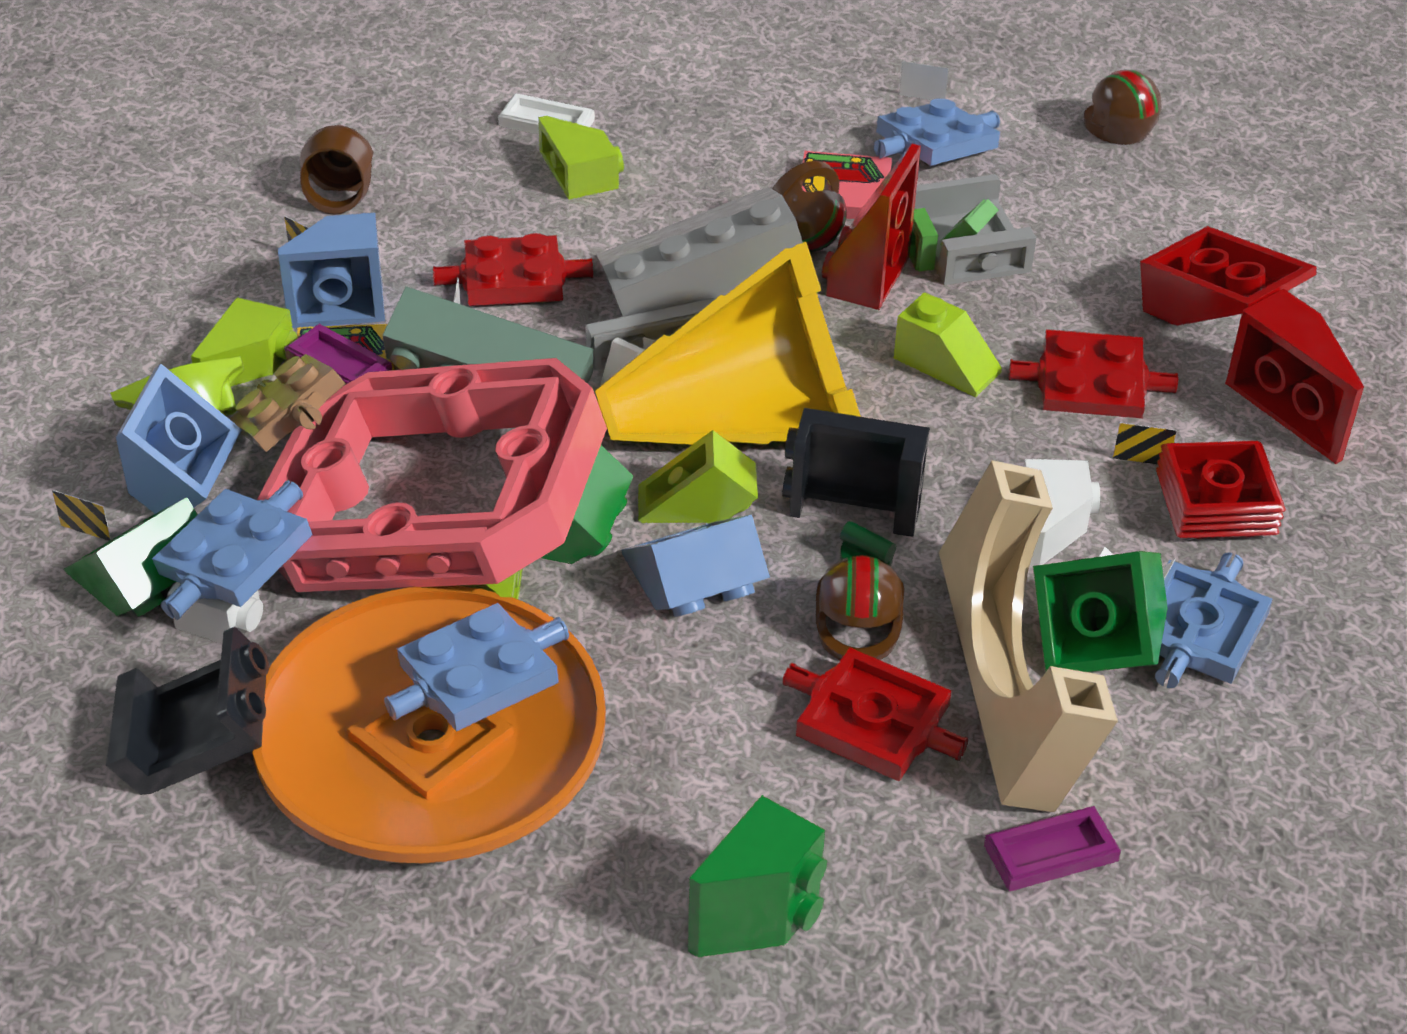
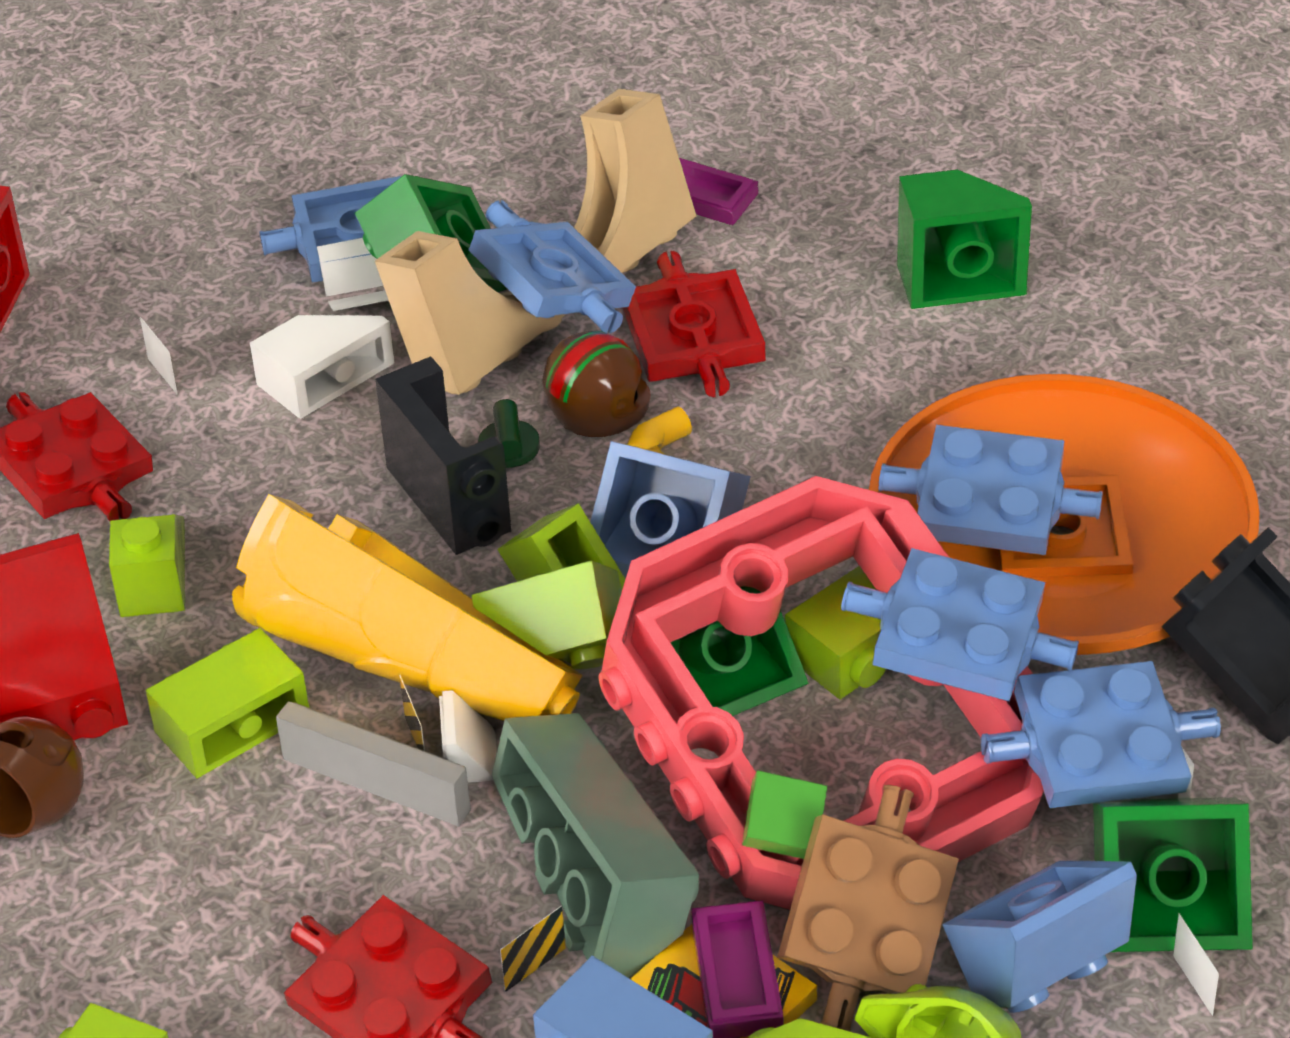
camera: 130 degrees left, 0 degrees up
light grey slope [596,187,803,317] -> none
red brick [1156,441,1286,539] -> none
none -> medium blue plate [469,200,636,333]
none -> lime slope [471,560,622,669]
none -> yellow arm [627,406,692,454]
none -> bright green tile [742,770,827,859]
none -> medium blue plate [841,548,1079,701]

